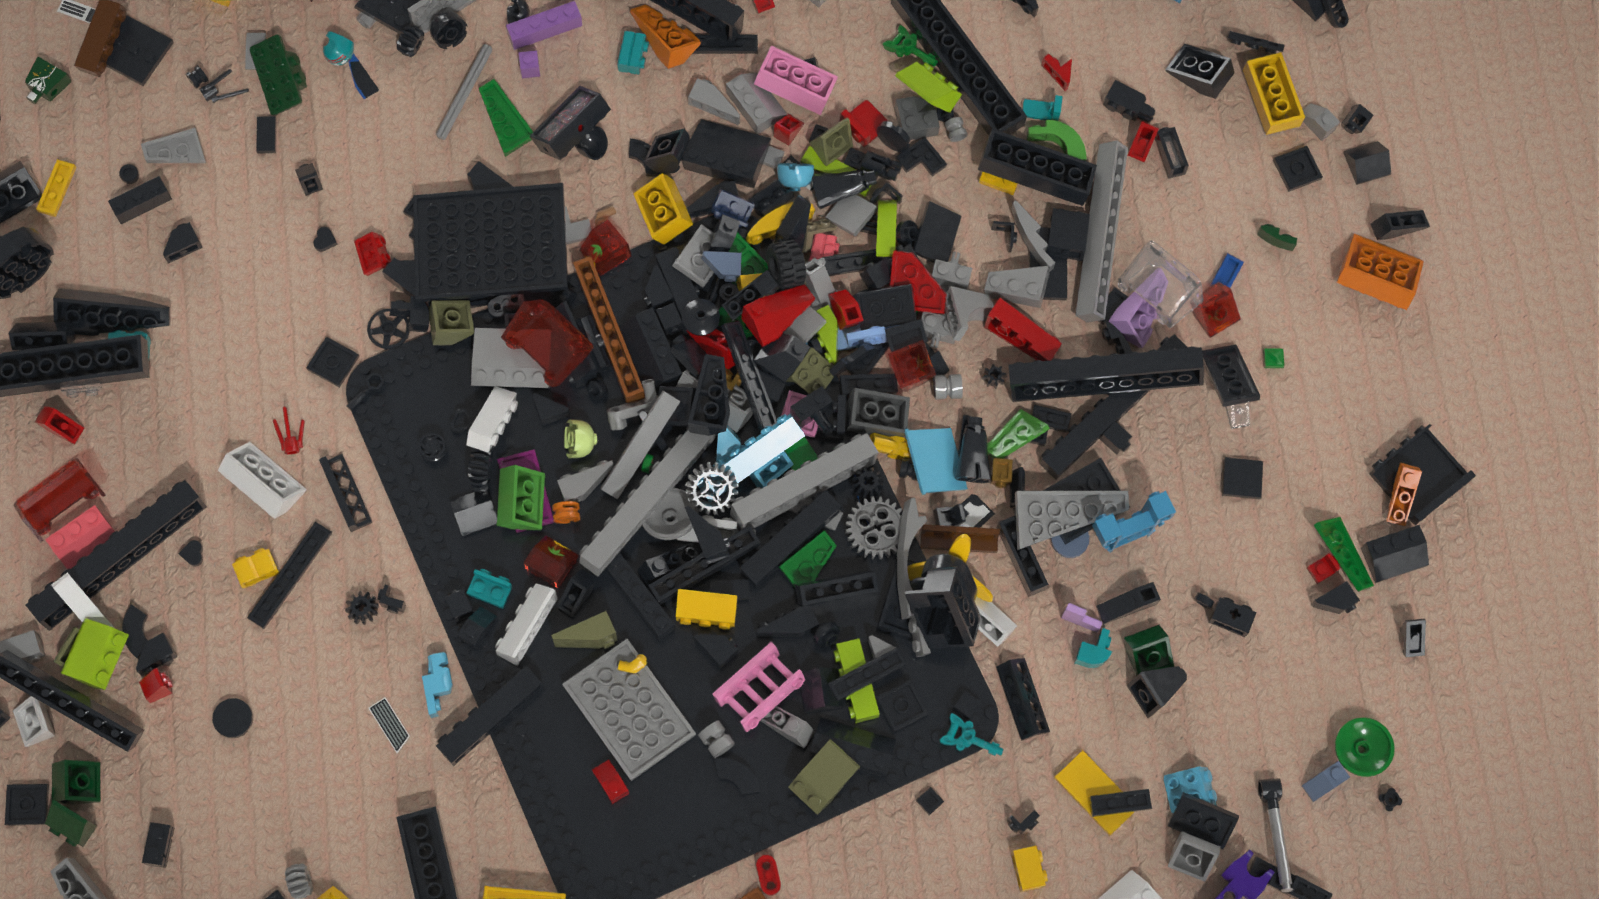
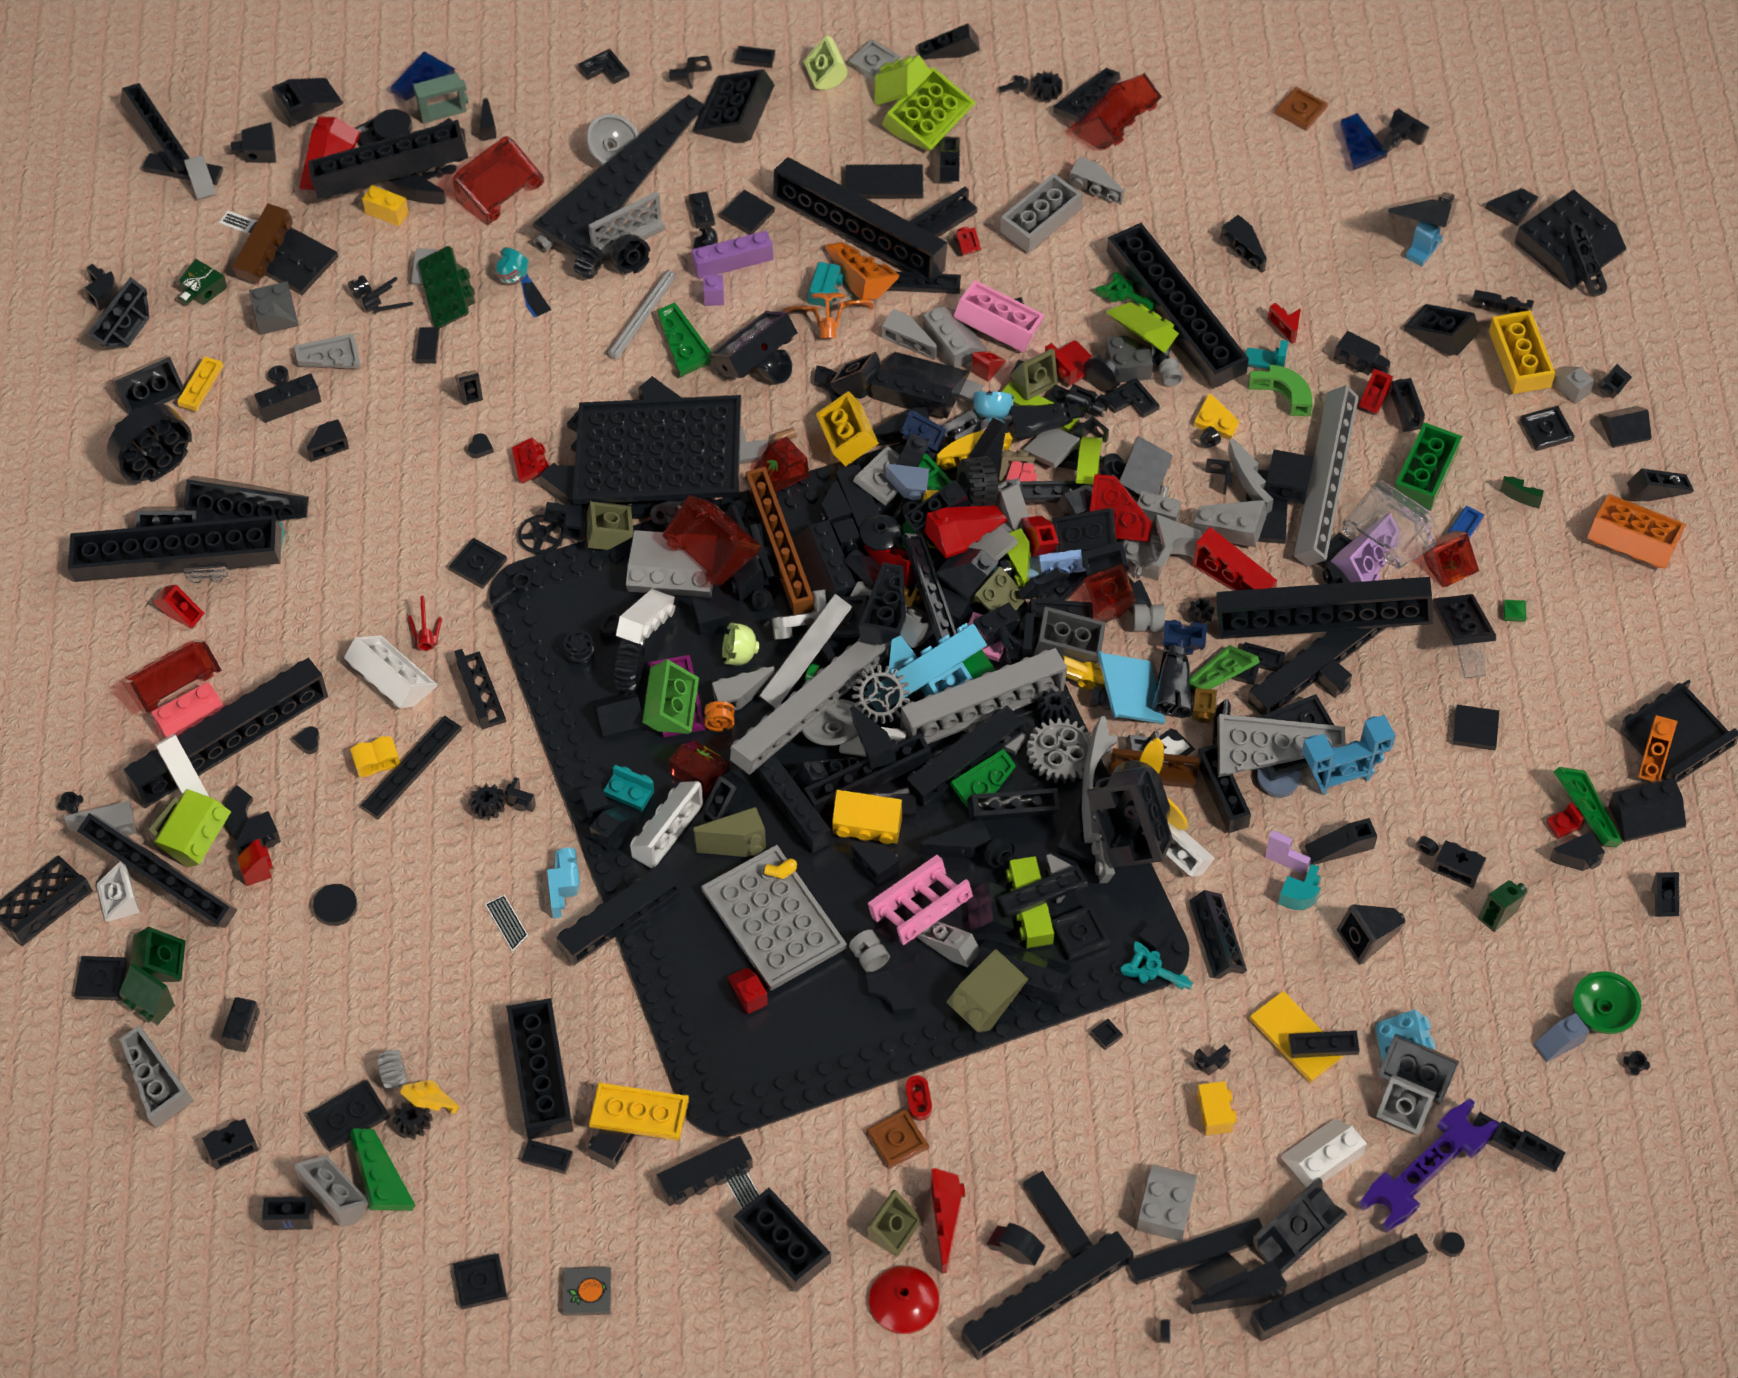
camera: 10 degrees right, 15 degrees down
black brick [978,129,1097,206] -> none
dark green slope [1124,625,1175,676] -> none
flat silver piece [1258,778,1293,892] -> none
none -> dark grey slope [249,281,299,335]
none -> orange plant [783,293,874,338]
none -> dark blue cylinder [1163,620,1207,655]
none -> black tile [1200,426,1221,448]
none -> green brick [1392,422,1462,511]
none -> dark green torso [1478,880,1527,932]

